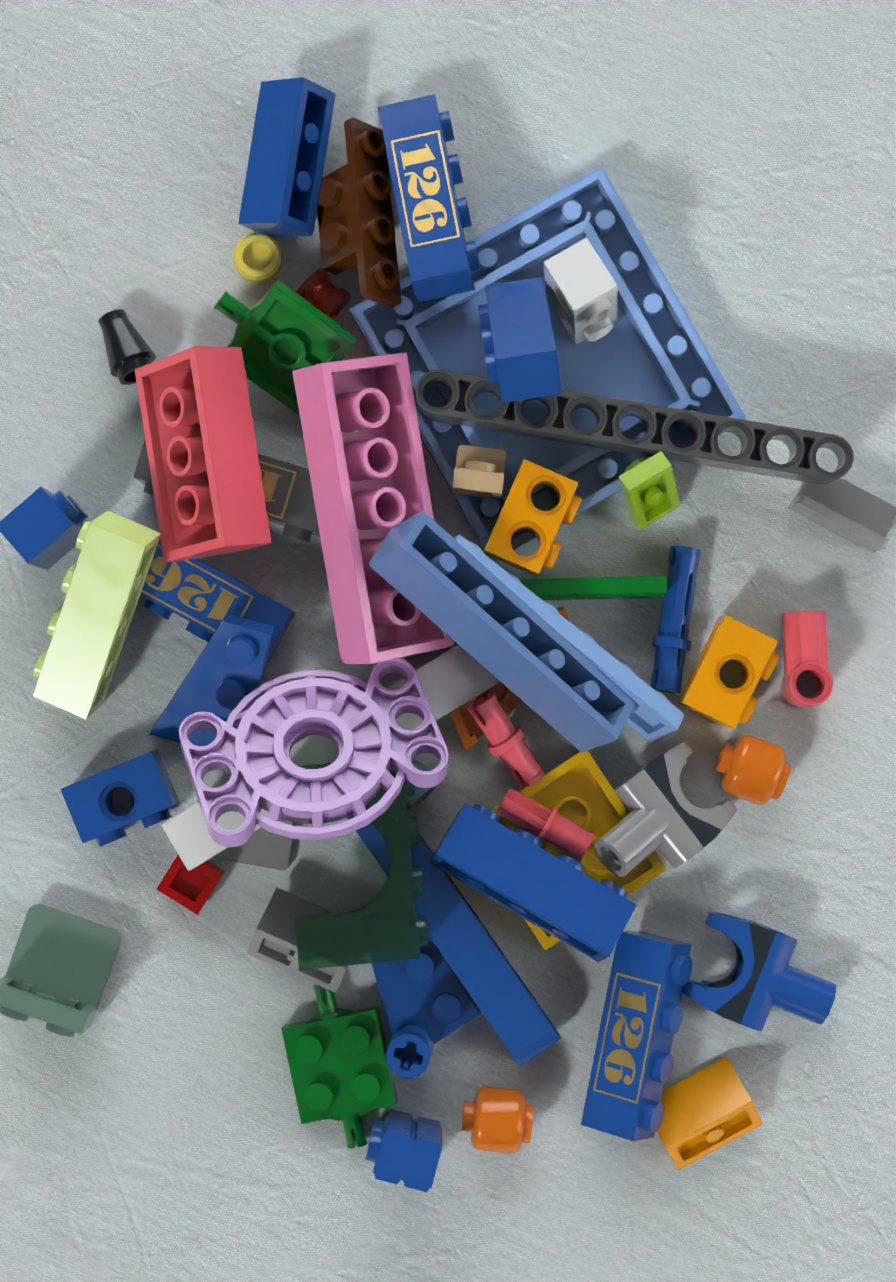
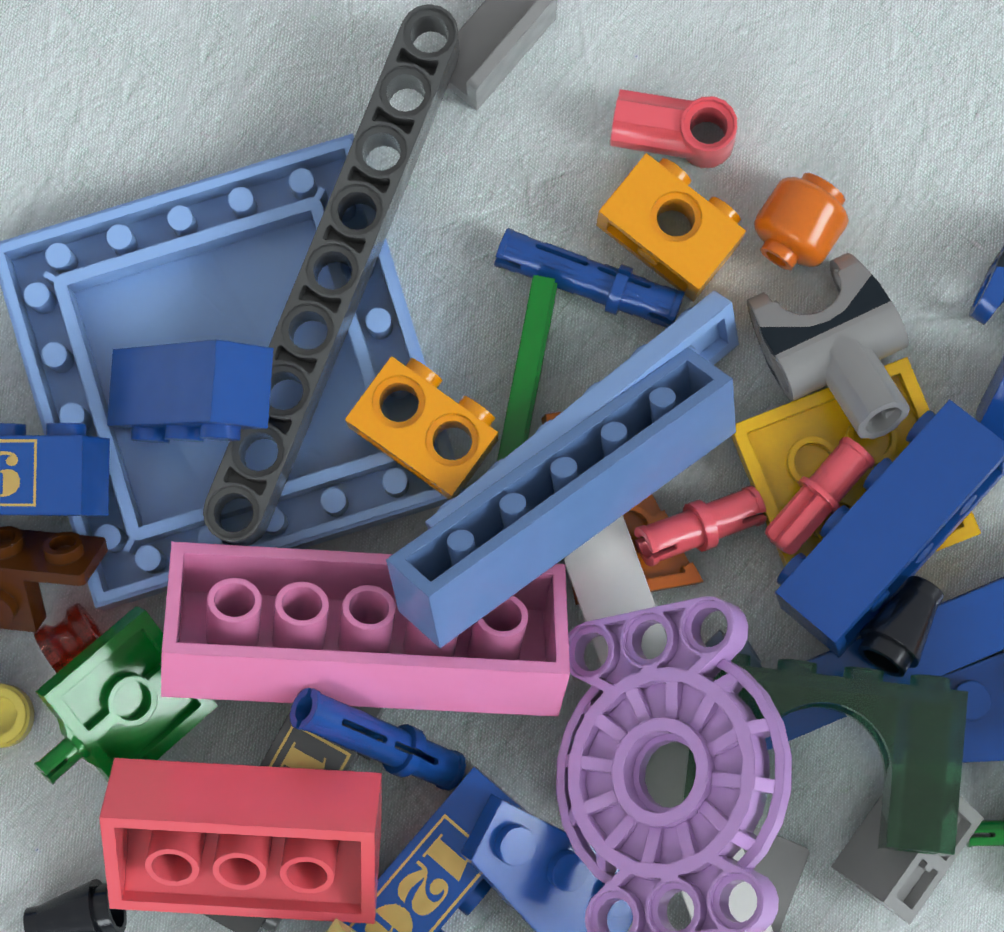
camera: 80 degrees left, 5 degrees down
tan bracket [452,445,506,500] -> none
white brick [543,237,618,345] -> none
lime plate [618,451,680,531] -> none
none -> blue pin [290,688,466,791]
none -> black cone [858,576,944,677]

